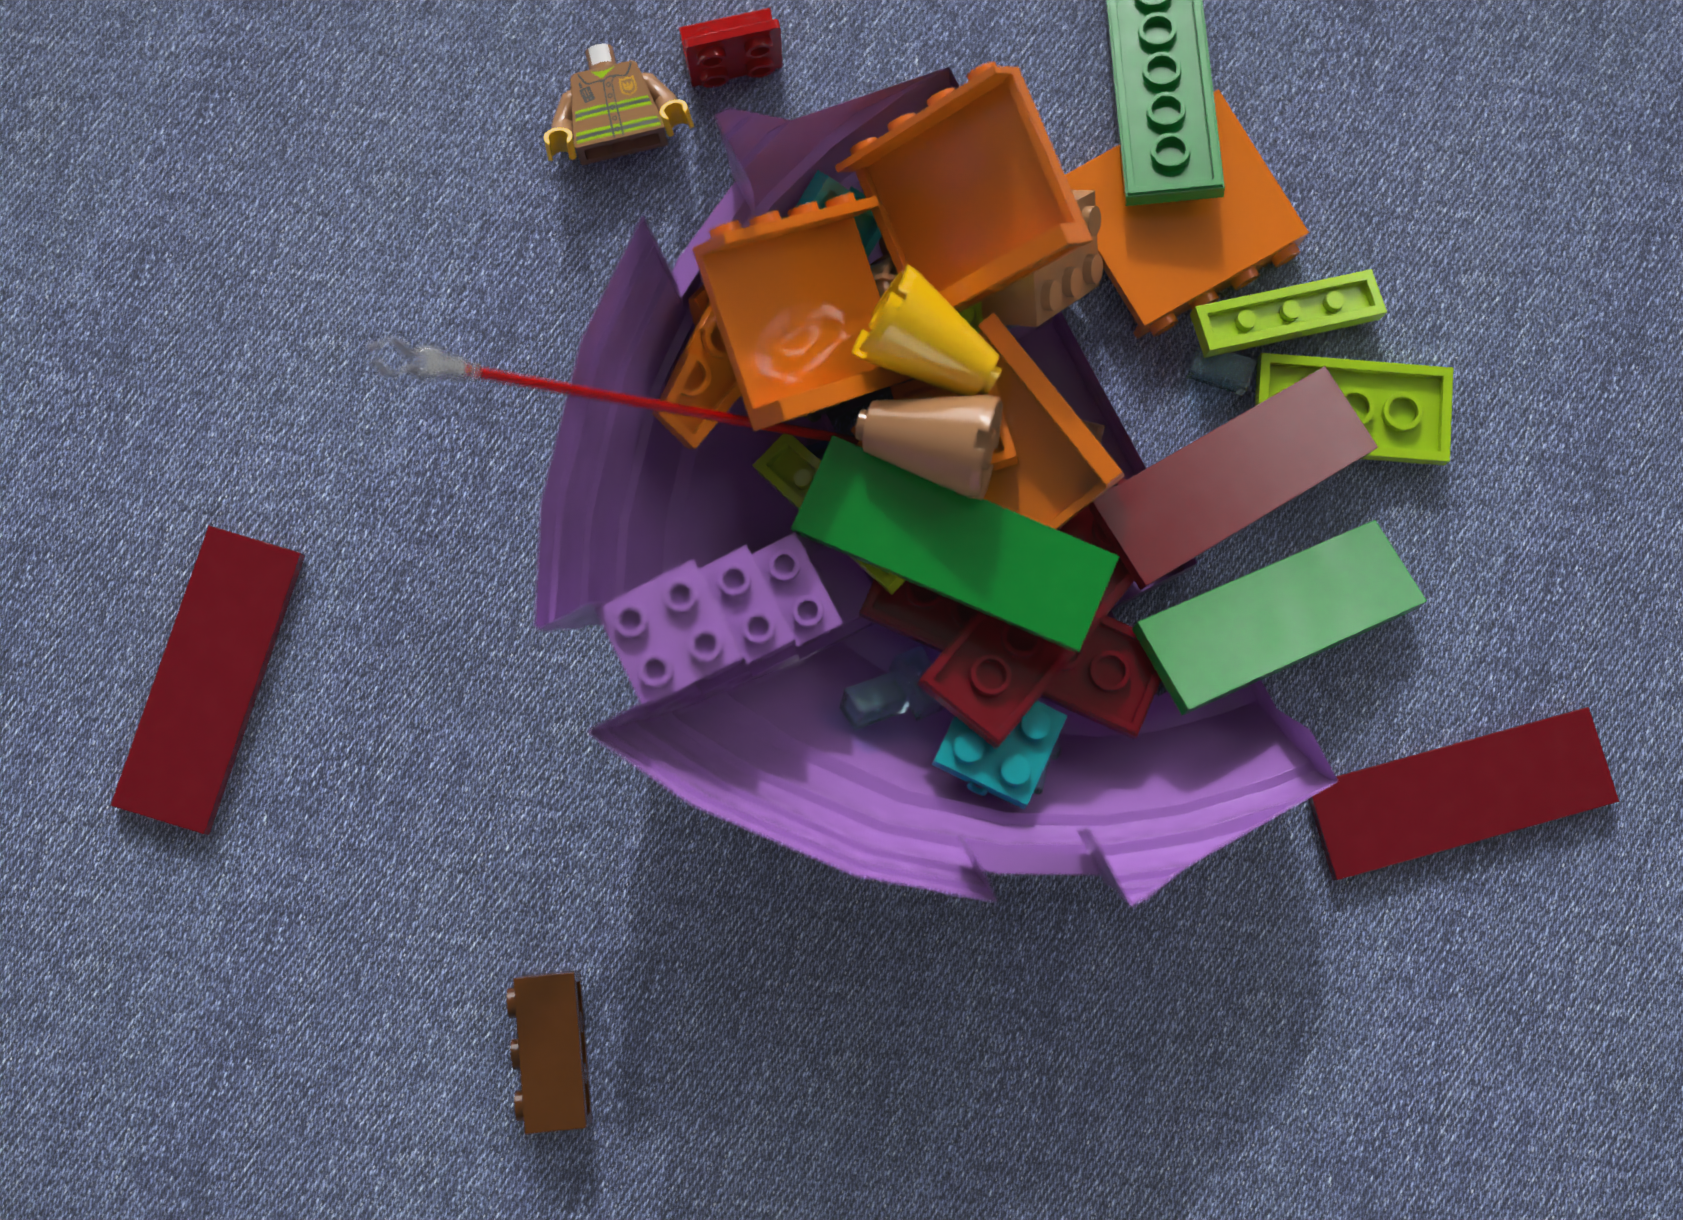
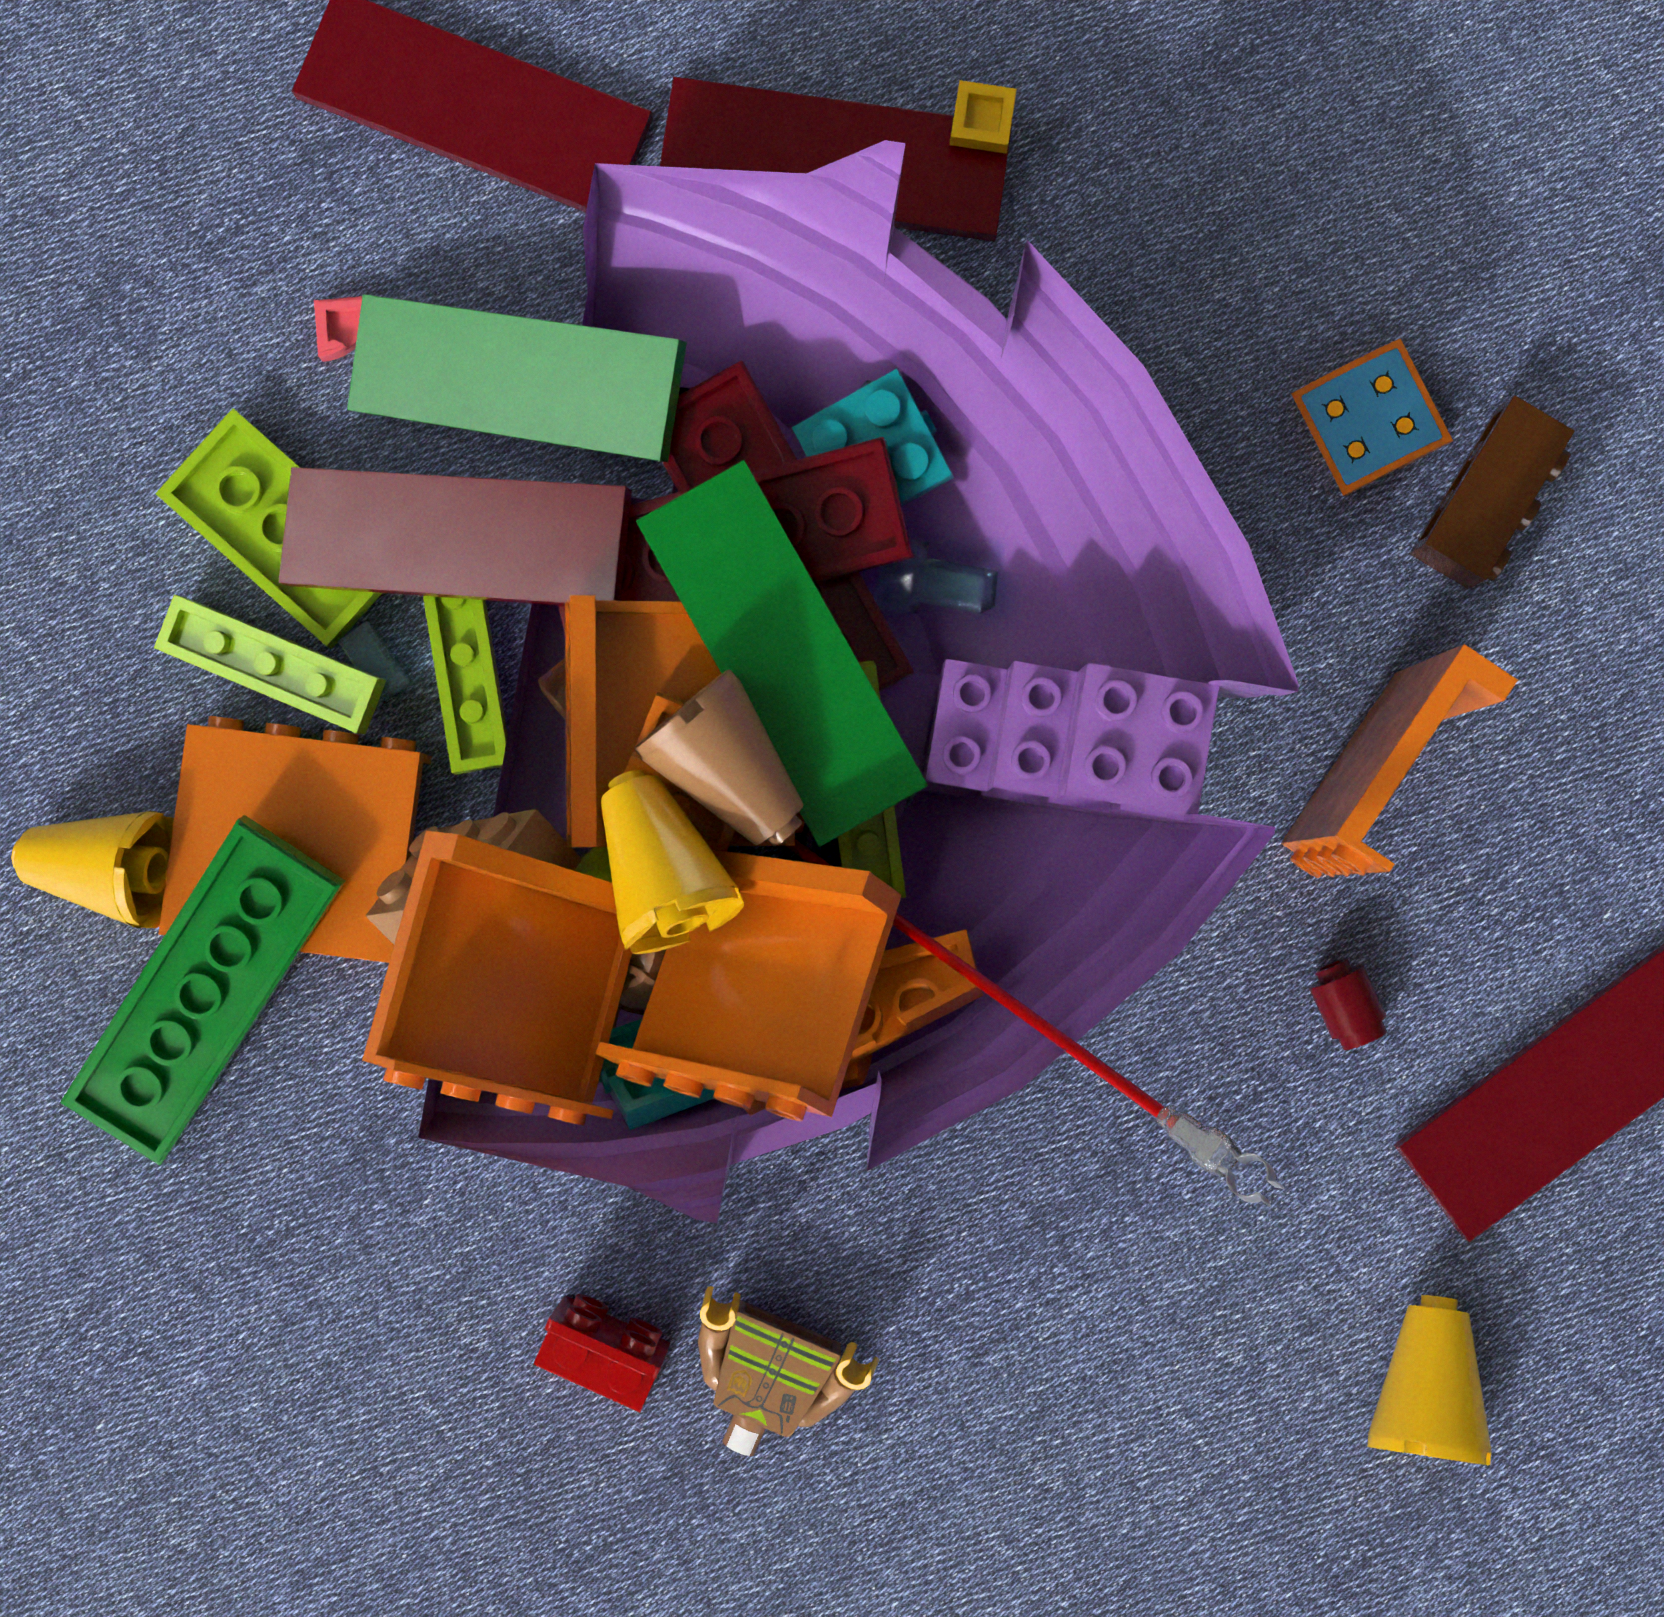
camera: 135 degrees left, 5 degrees up
none -> yellow cone [11,811,174,928]
none -> coral tile [314,296,362,362]
none -> lime plate [423,596,513,775]
none -> dark red tile [660,76,1012,242]
none -> yellow plate [950,80,1017,154]
none -> orange panel [1281,644,1518,878]
none -> dark azure slope [1291,338,1453,496]
none -> dark red brick [1308,958,1387,1050]
none -> yellow cone [1367,1295,1492,1465]

